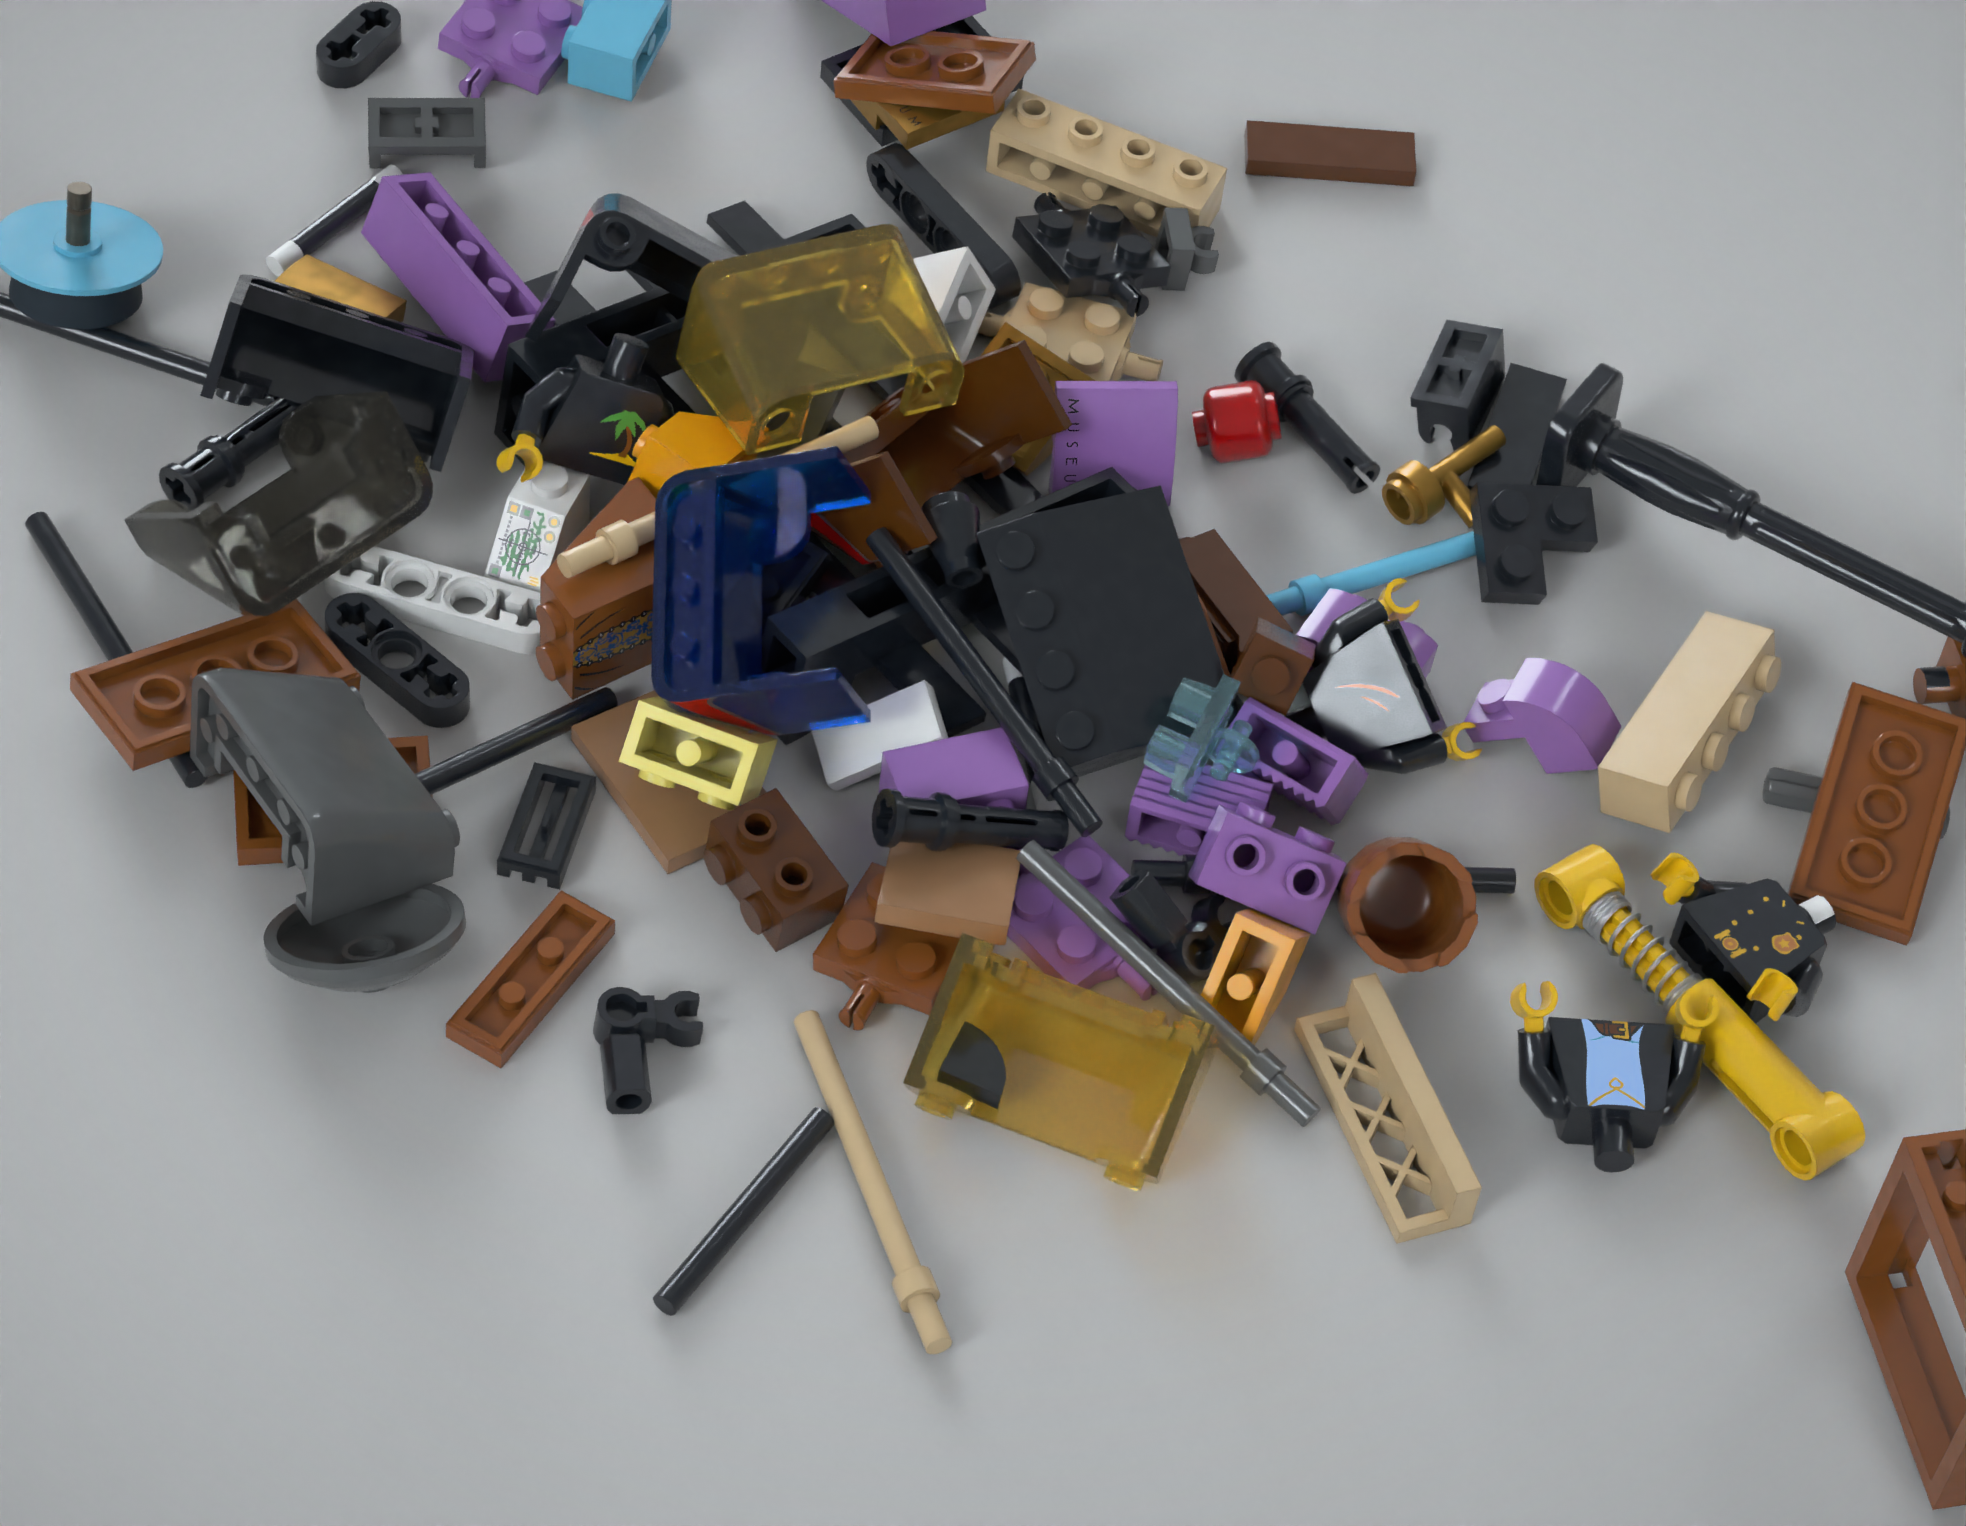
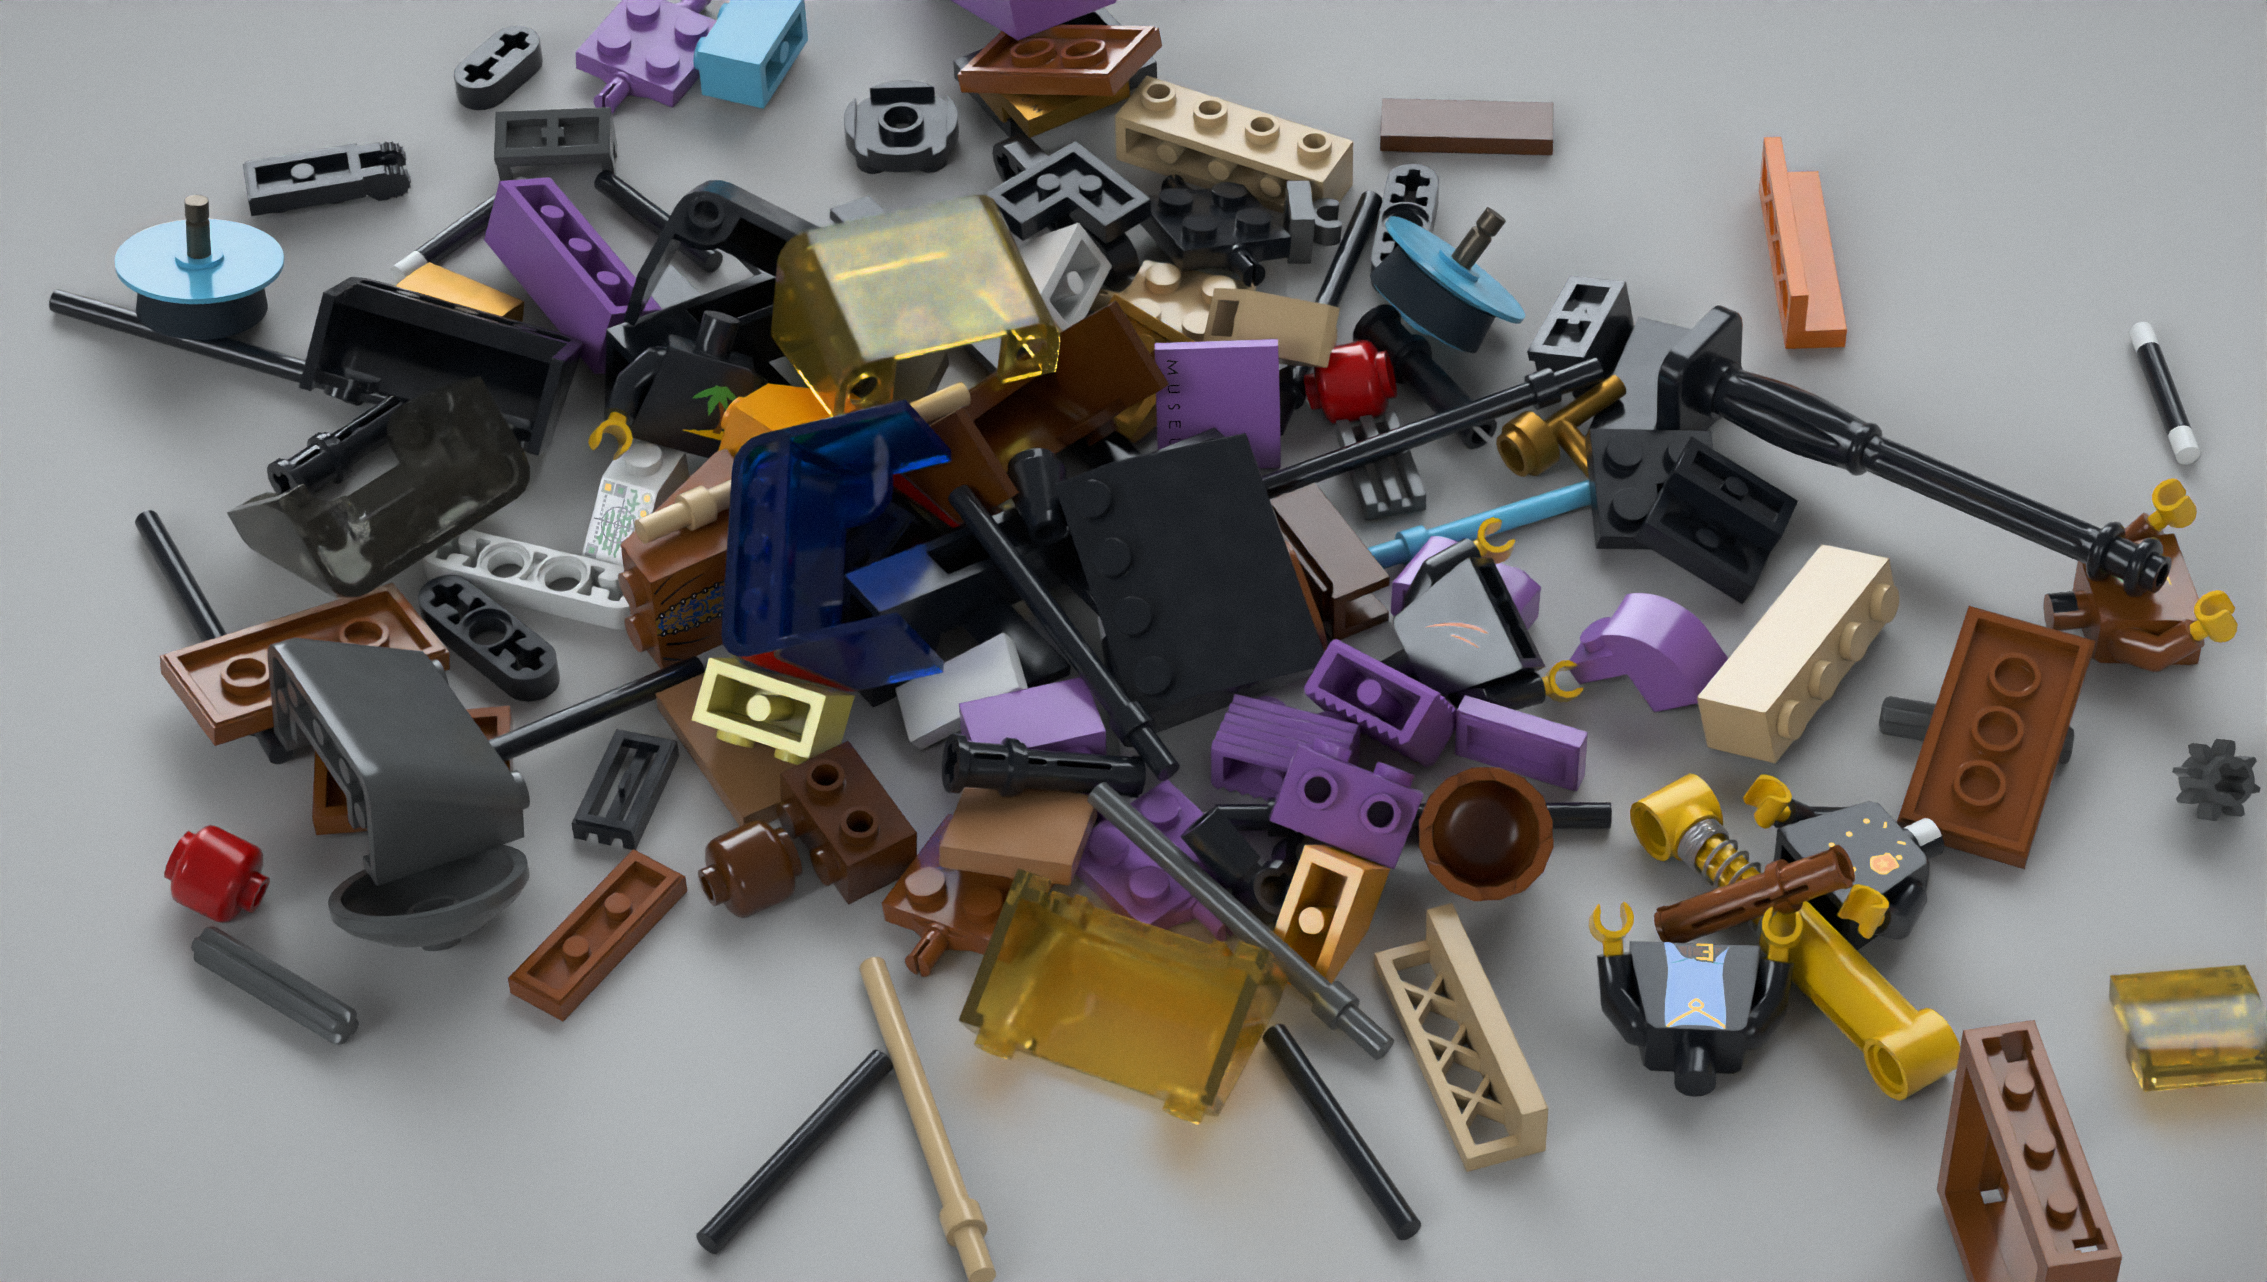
camera: 10 degrees right, 5 degrees down
black bar [593,987,703,1114] -> none
black tile [936,1021,1006,1109] -> none
clear light blue hips [1143,674,1259,803] -> none
reddish brown brick [1228,617,1315,716] -> none
none -> red head [164,825,270,923]
none -> dark grey axle [191,927,359,1045]
none -> black hinge [242,141,411,217]
none -> black bar [594,170,723,273]
none -> reddish brown head [698,820,802,918]
none -> black plate [844,80,959,174]
none -> black plate [984,141,1152,244]
none -> tan slope [1203,288,1340,368]
none -> black bar [1262,357,1604,499]
none -> black bar [1262,1024,1421,1240]
none -> black bar [1279,191,1382,437]
none -> dark grey tile [1336,411,1426,520]
none -> piece [1370,207,1526,353]
none -> beam [1371,164,1439,293]
none -> medium lavender tile [1455,695,1588,791]
none -> black slope [1635,436,1798,604]
none -> dark orange pin [1654,845,1855,943]
none -> fence [1759,137,1847,349]

